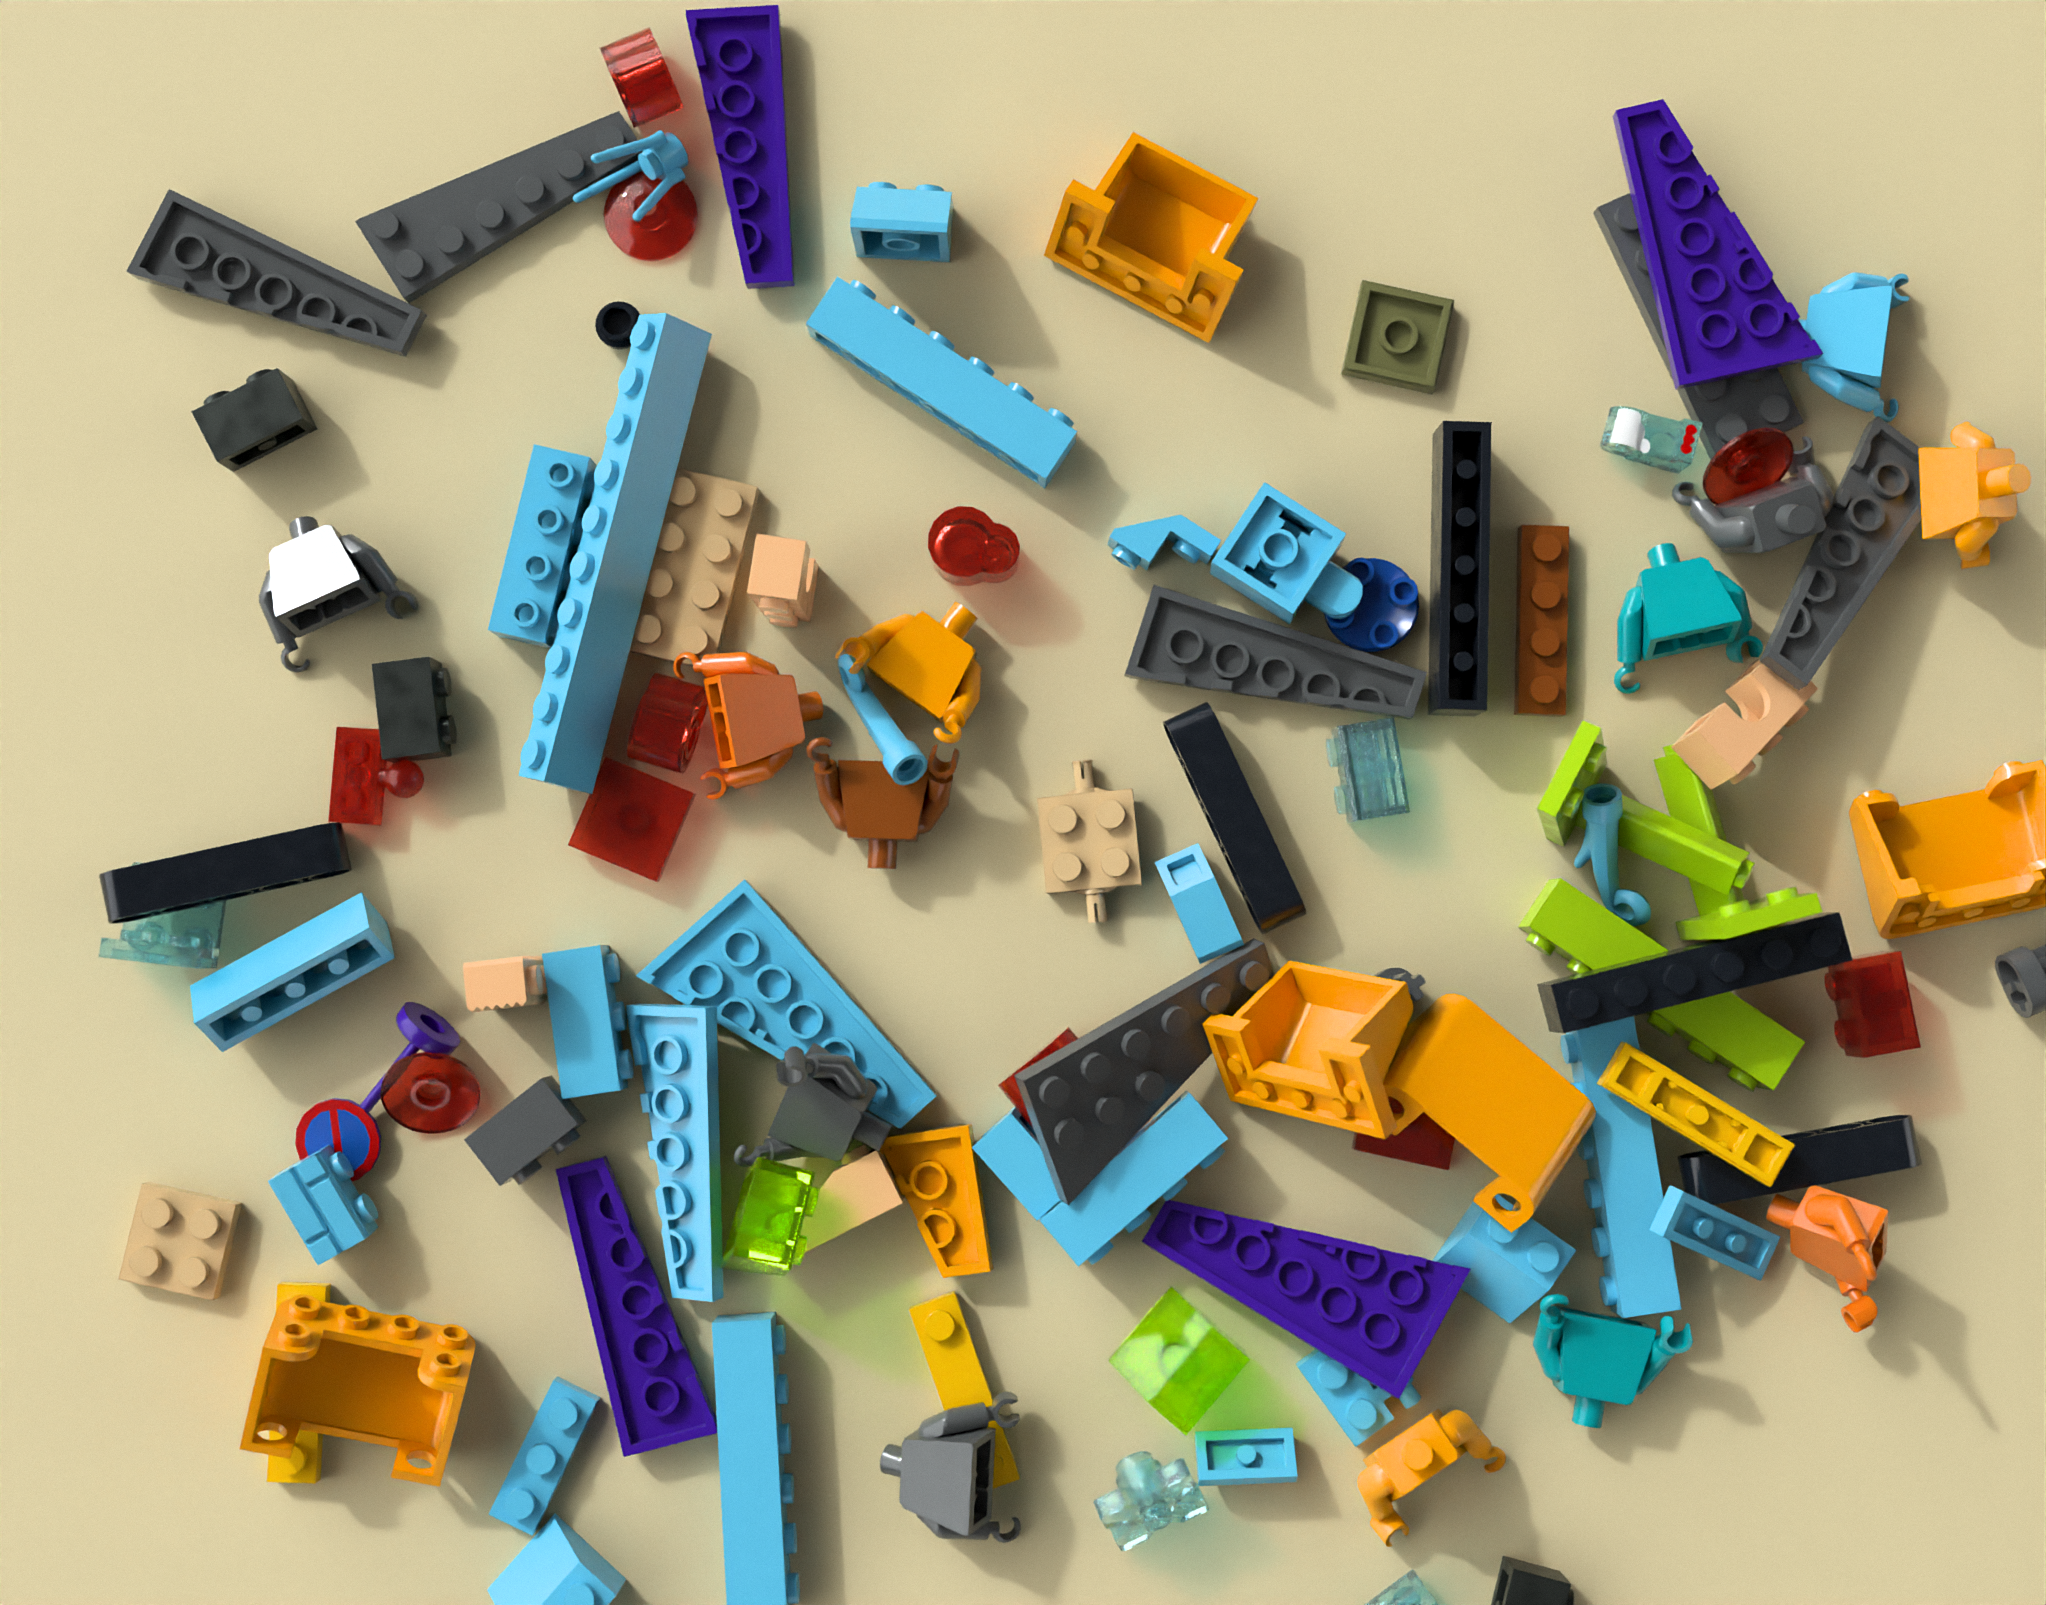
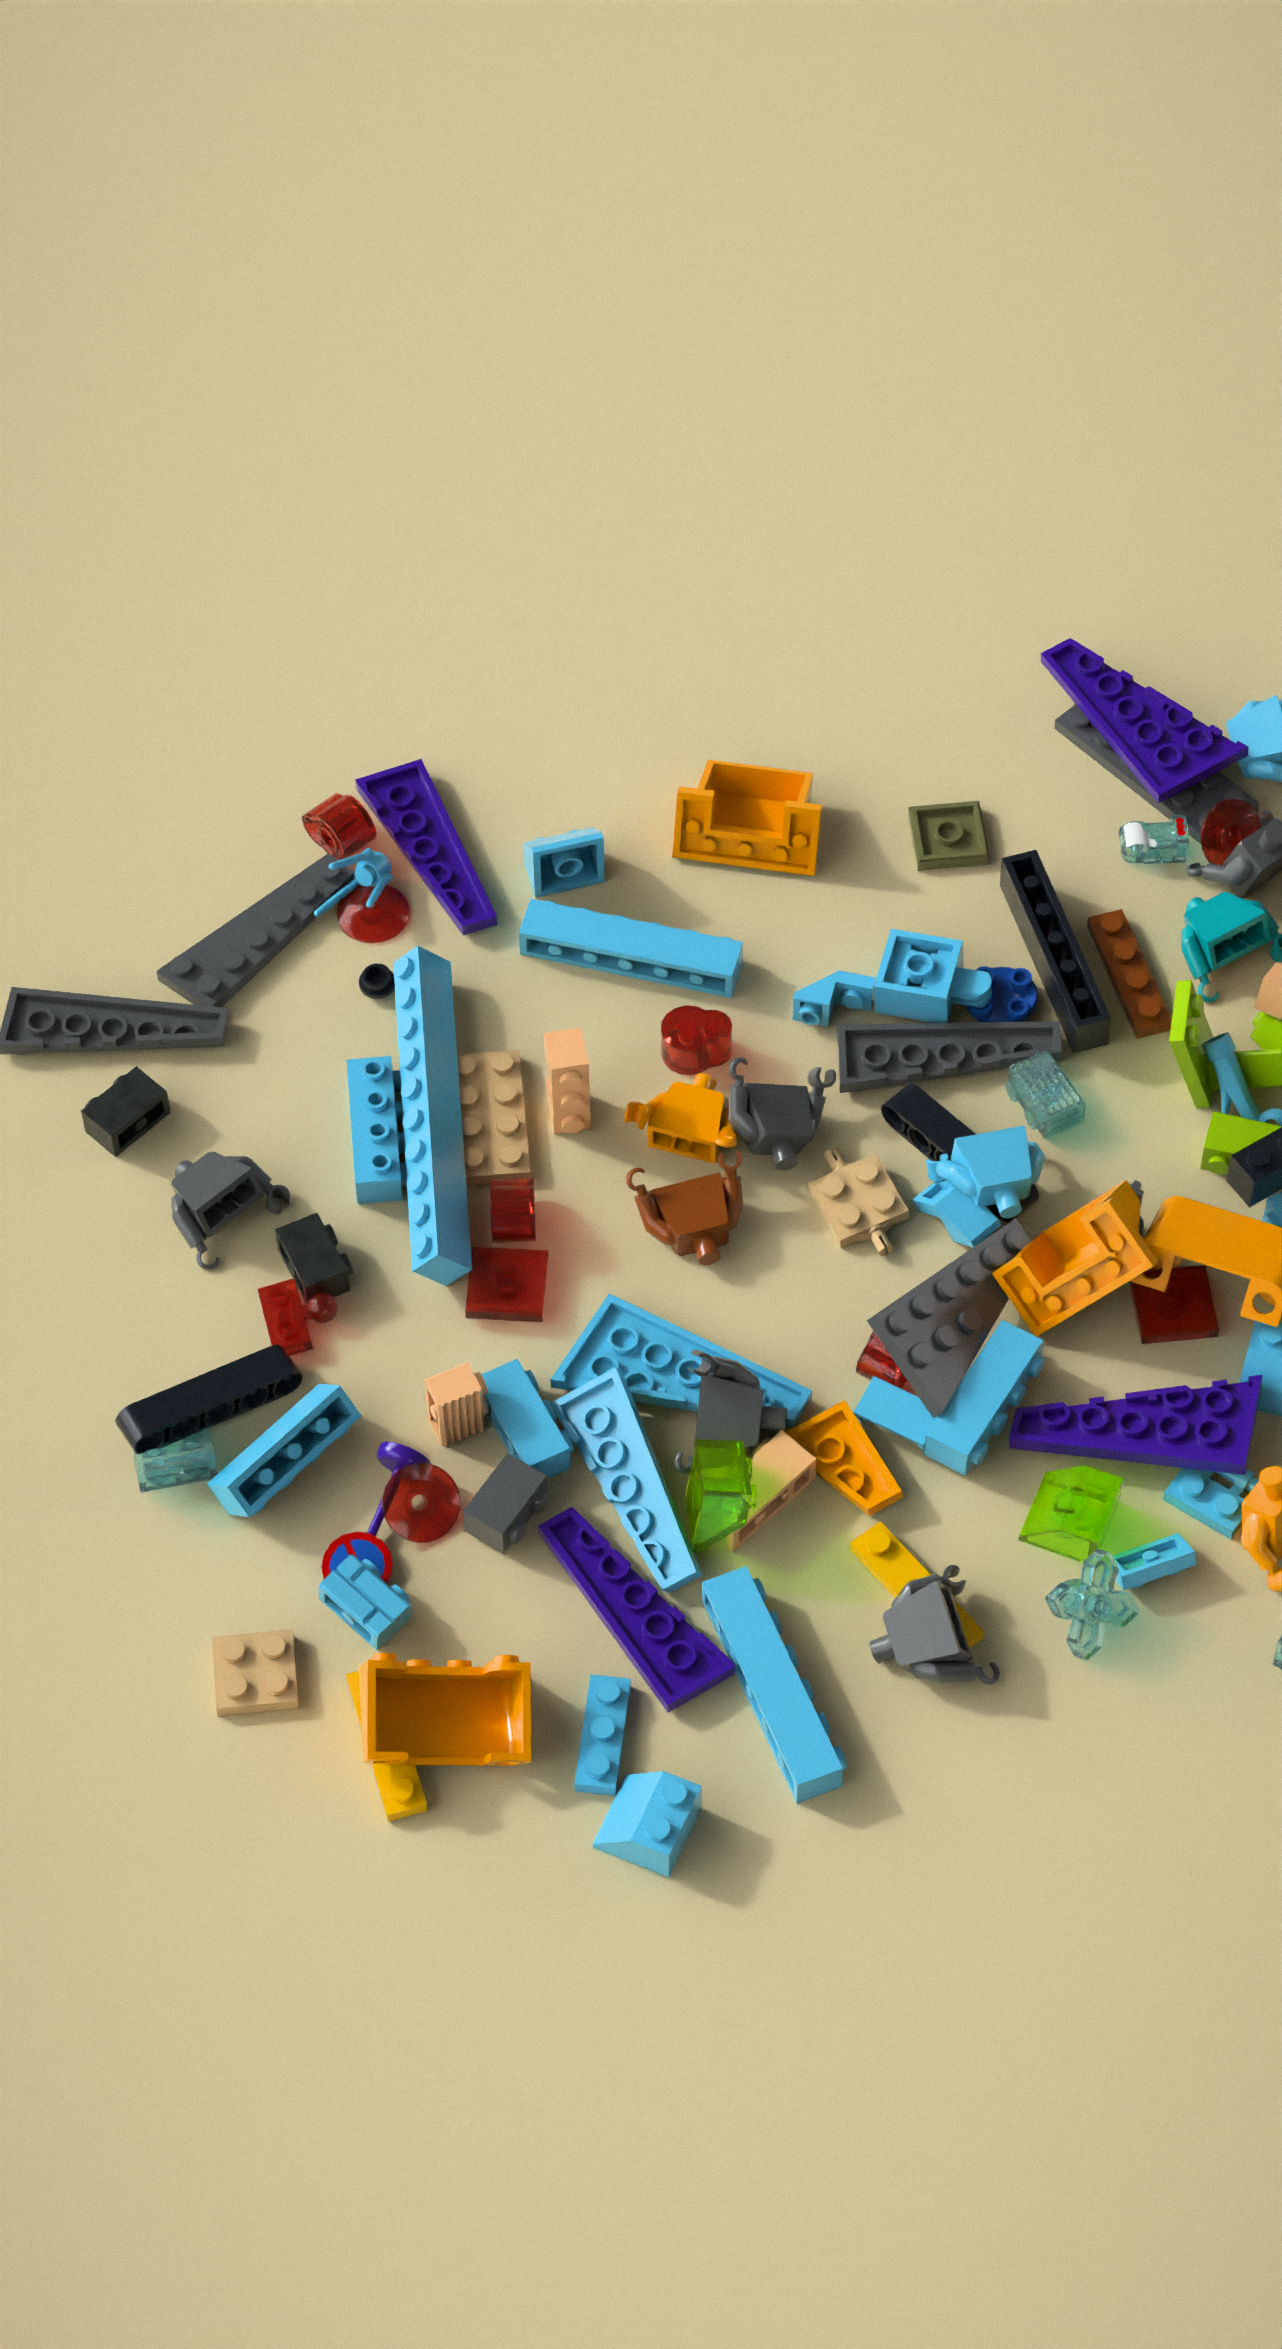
camera: 15 degrees left, 30 degrees down
orange torso [673,652,823,800] -> none
medium azure plant [838,654,928,785] -> none
none -> dark grey torso [728,1057,836,1170]
none -> medium azure torso [926,1126,1045,1218]

